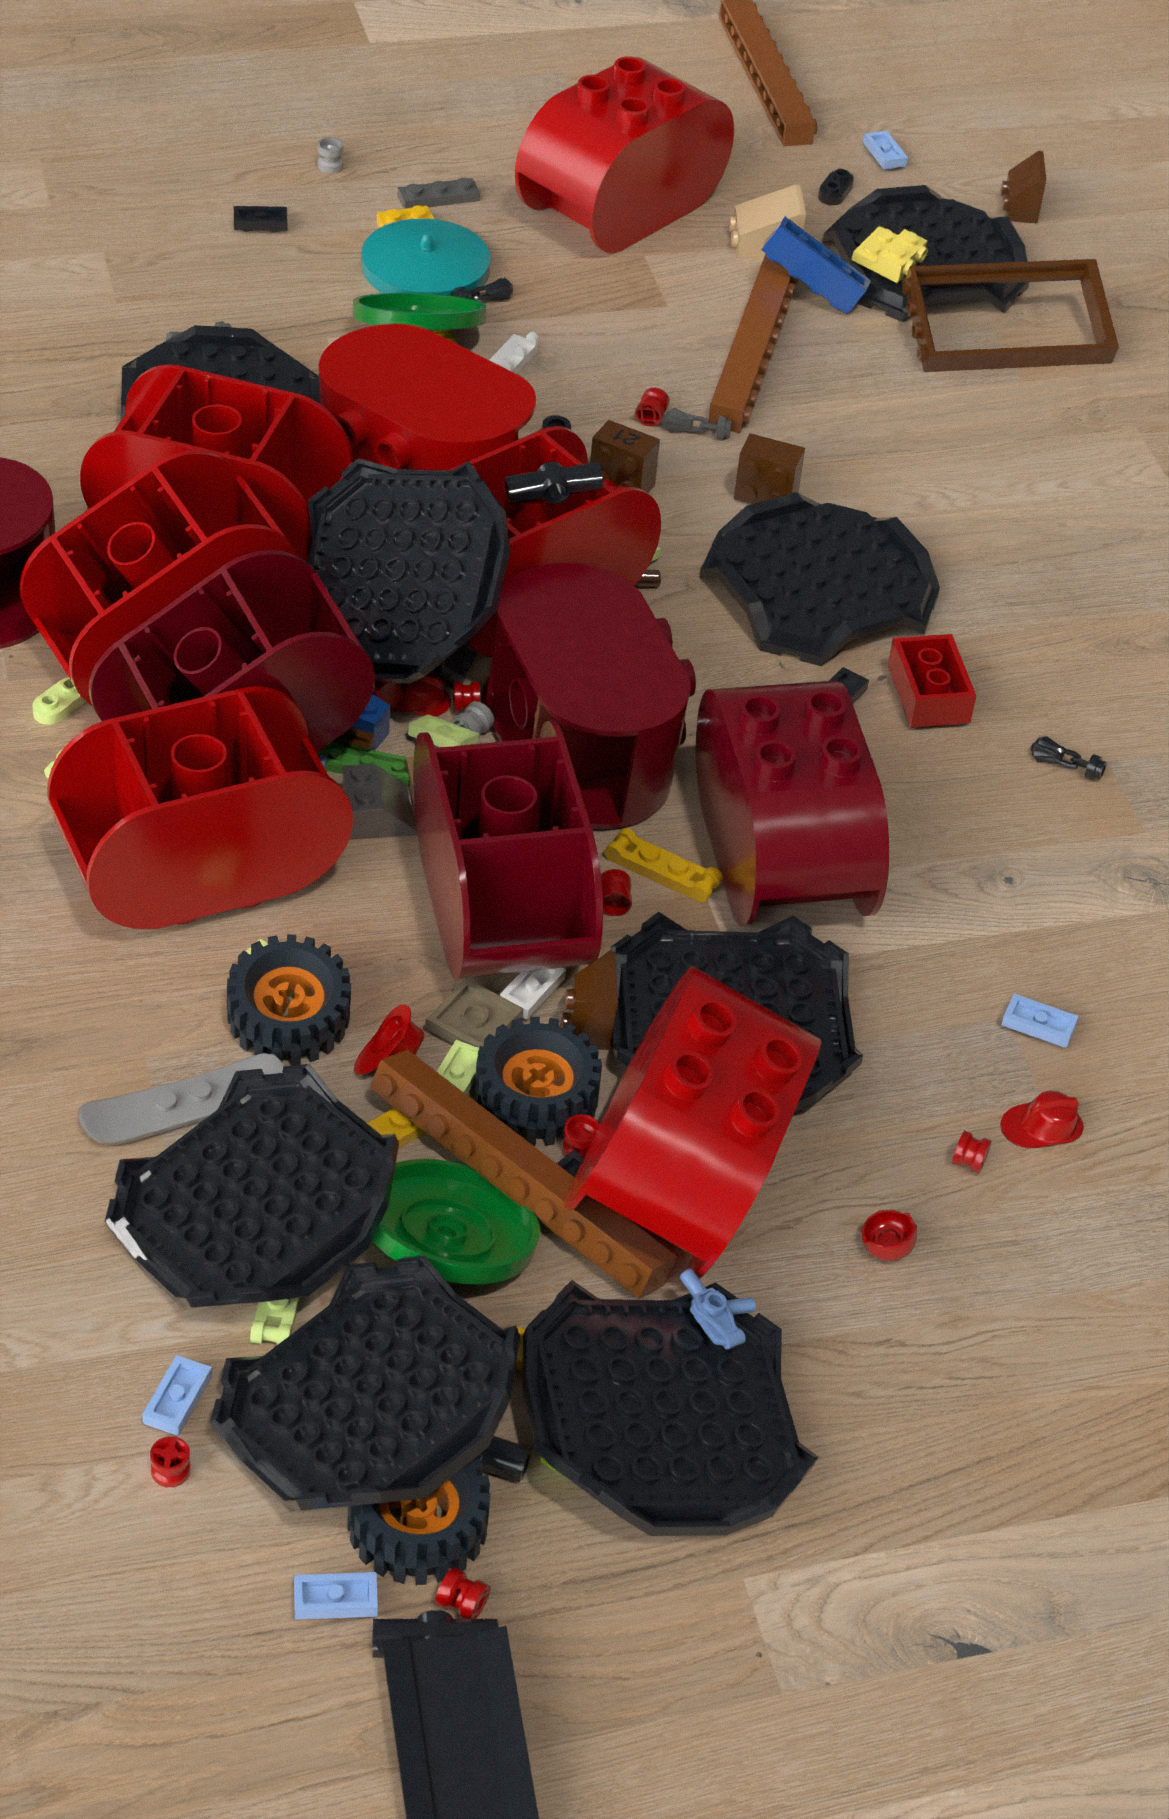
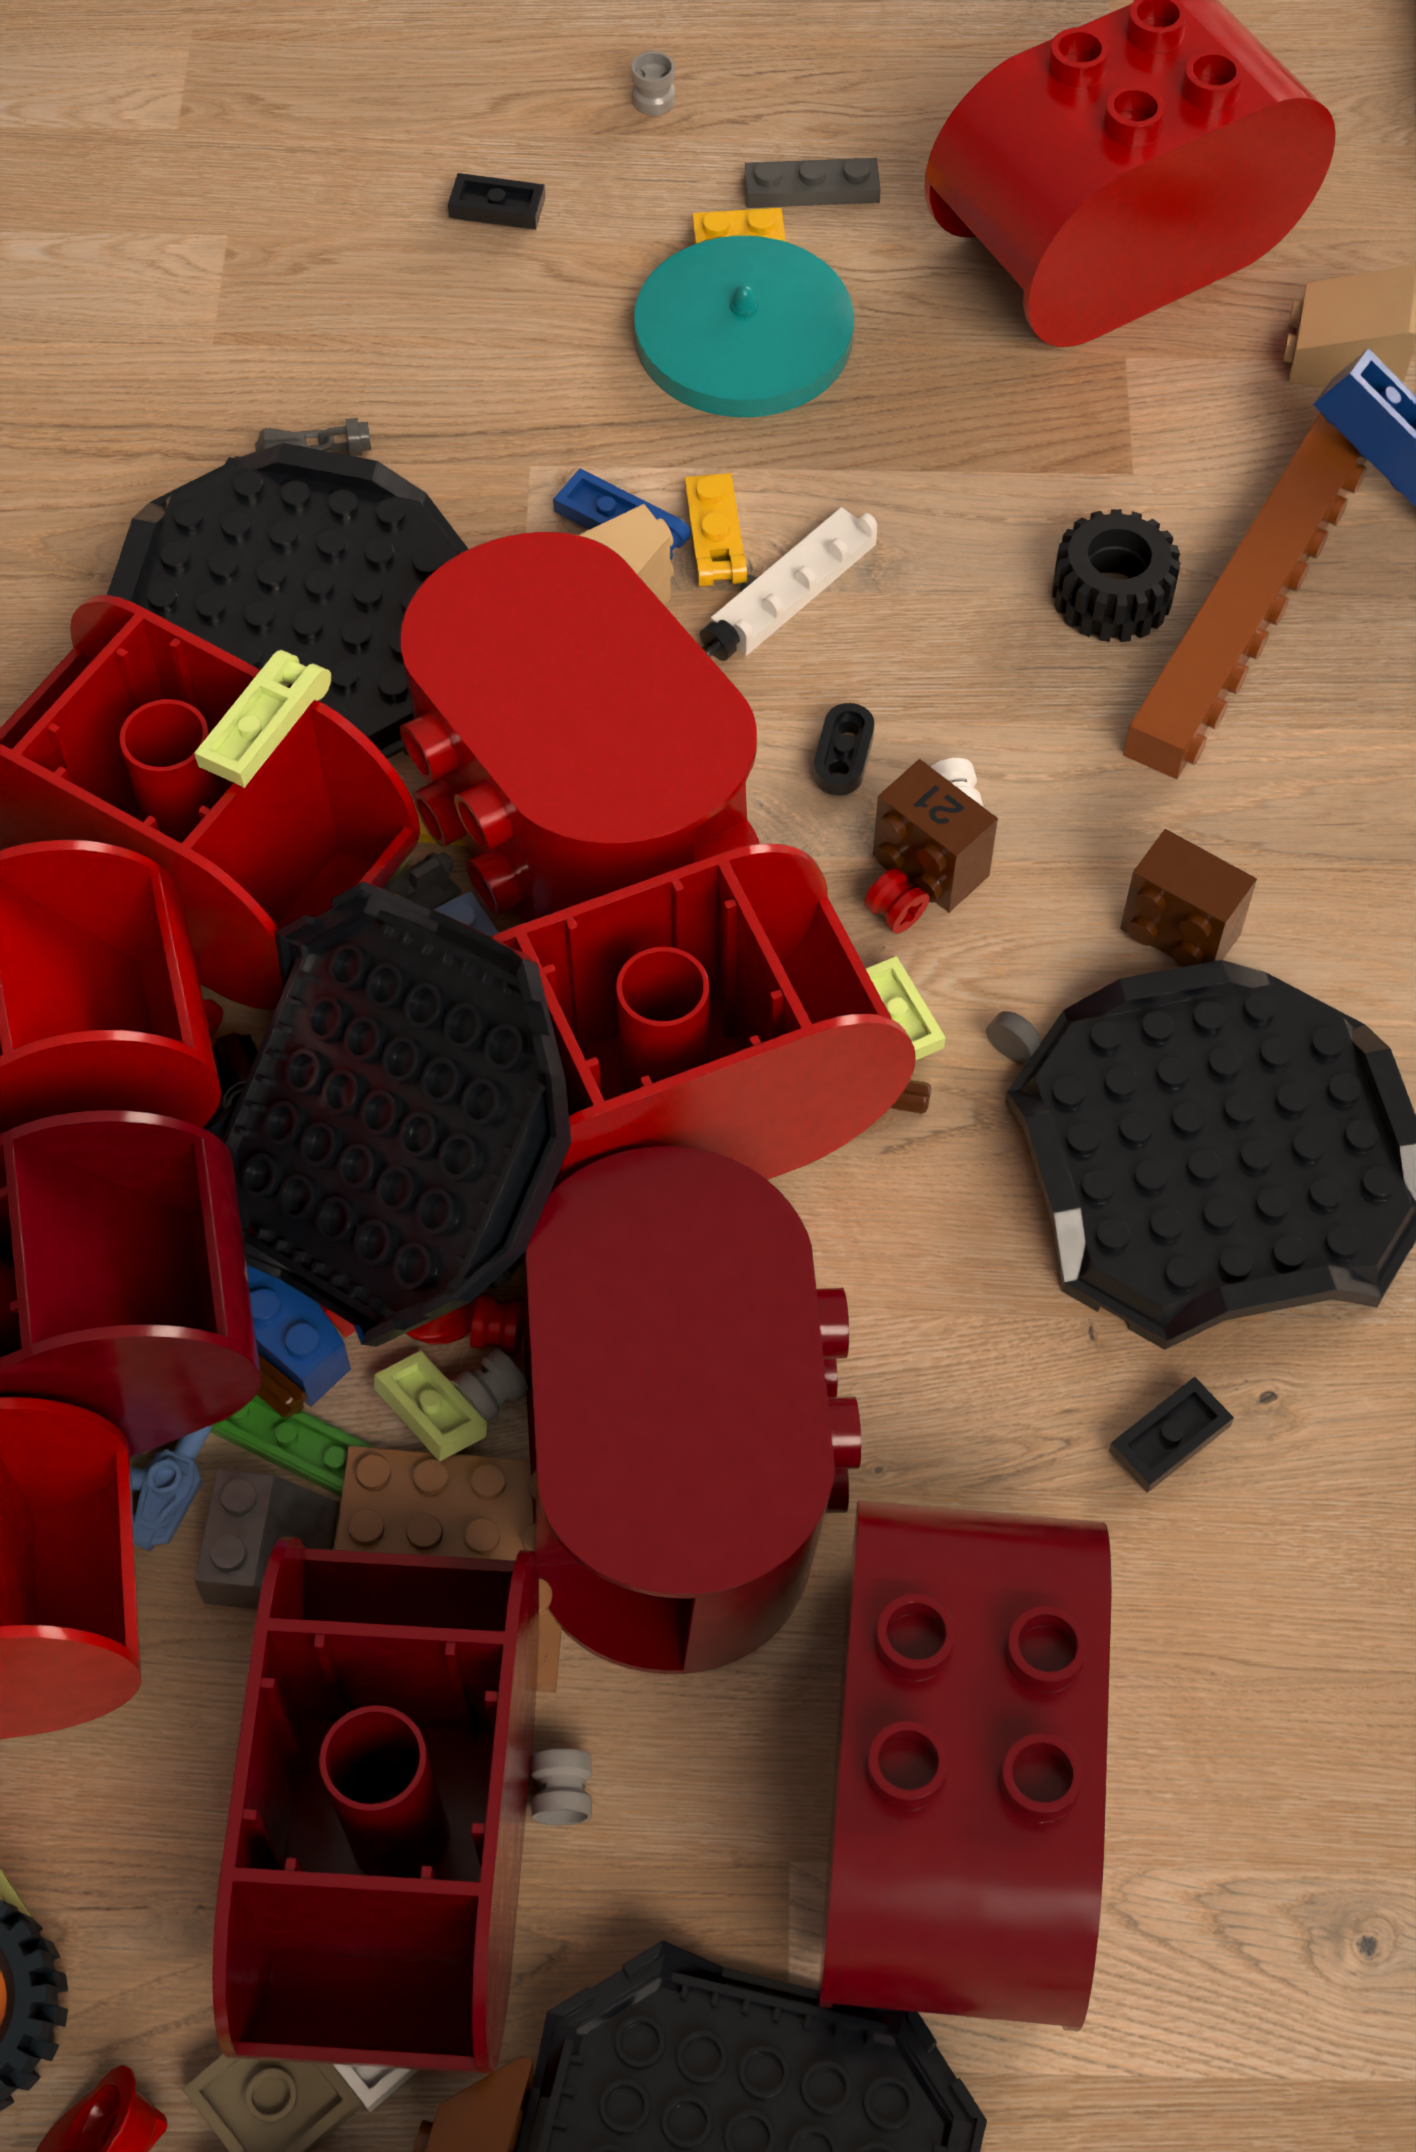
camera: 20 degrees right, 15 degrees up
green container [353,293,487,331] -> none
black piece [450,278,514,301] -> none
black piece [504,462,603,504] -> none
red wheel [601,869,632,916] -> none
yellow plate [604,828,723,902] -> none
red wheel [635,387,670,427] -> none
dark grey piece [662,408,732,439] -> none
red brick [887,634,977,728] -> none
none -> yellowish green plate [194,650,331,788]
none -> dark grey tile [986,1011,1041,1063]
none -> black tyre [1052,509,1181,642]

